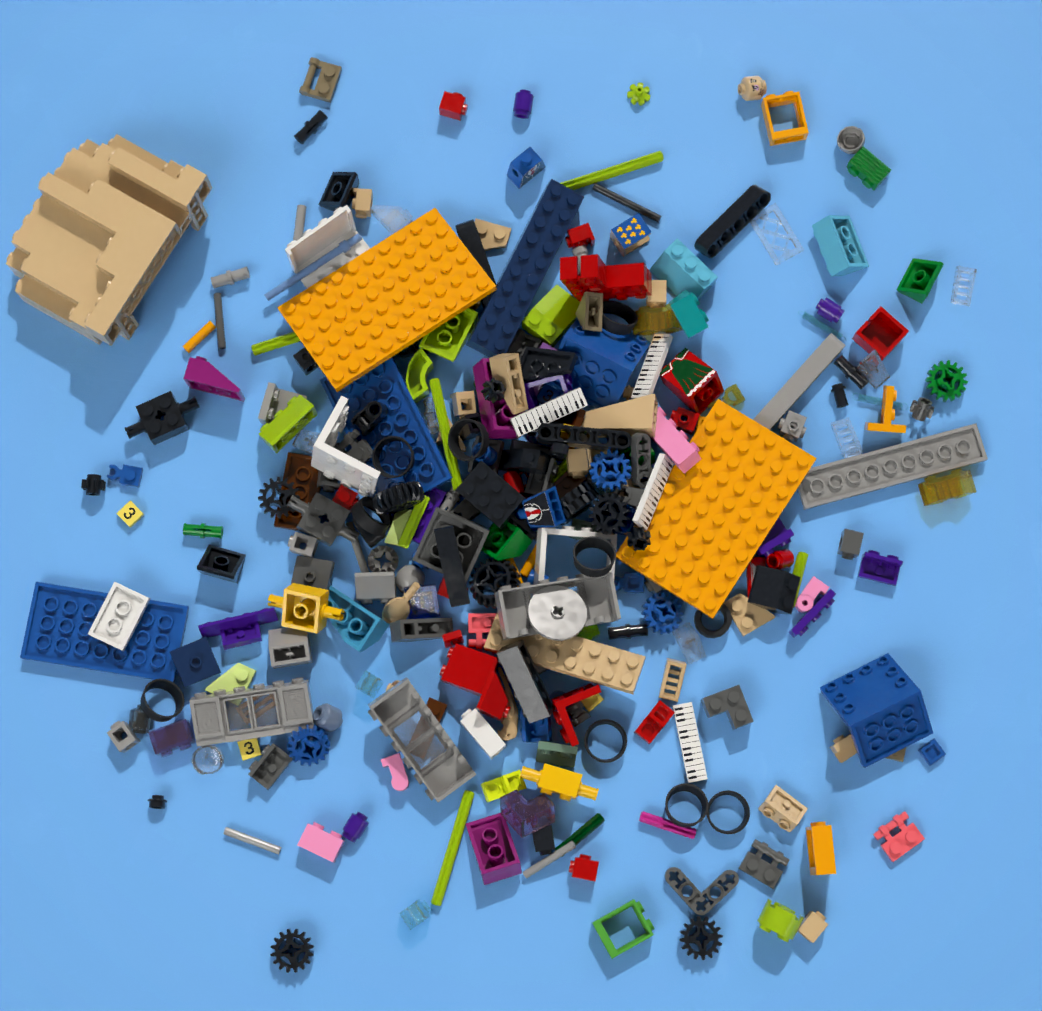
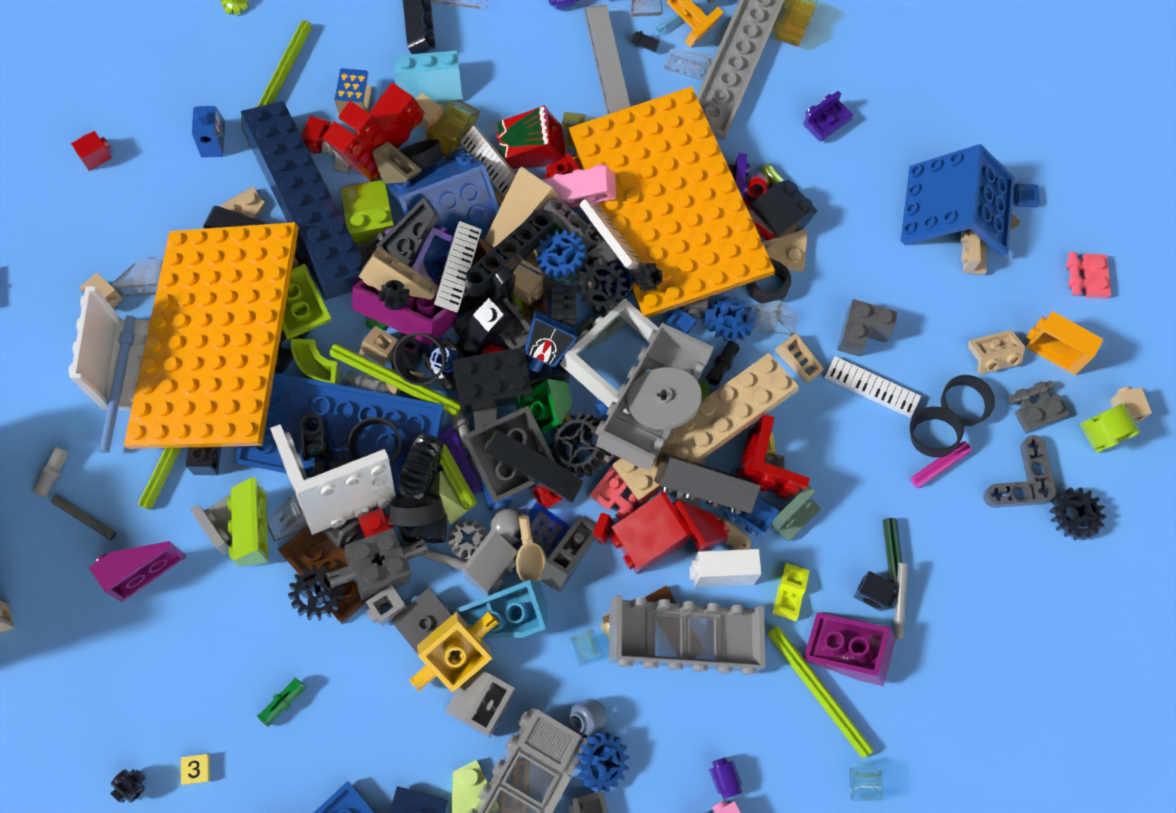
camera: 55 degrees left, 10 degrees down
blue plate [107,464,143,488] -> none
black brick [125,391,200,445] -> none
light orange piece [182,321,216,353] -> none
black slope [197,545,246,584] -> none
dark purple bracket [198,607,279,650] -> none
light grey piece [293,205,307,241] -> none
black slope [318,172,359,211] -> none
bright pink leg [380,753,409,791] -> none
clear purple brick [500,789,555,838] -> none
dark purple brick [513,90,534,119] -> none
light orange piece [519,543,537,578] -> none
yellow brick [520,763,599,802] -> none
red brick [568,854,599,881] -> none
black tyre [573,536,616,577] -> none
black tyre [584,719,627,763] -> none
black bar [592,183,662,223] -> none
bright green window [592,899,655,959] -> none
red slope [634,700,675,744] -> none
teal slope [669,290,709,338] -> none
light grey brick [778,410,807,442] -> none
dark purple plate [788,589,836,637] -> none
bright pink leg [795,576,830,613] -> none
medium azure piece [801,311,846,341] -> none
black pin [834,355,869,390] -> none
dark grey brick [837,529,864,560] -> none

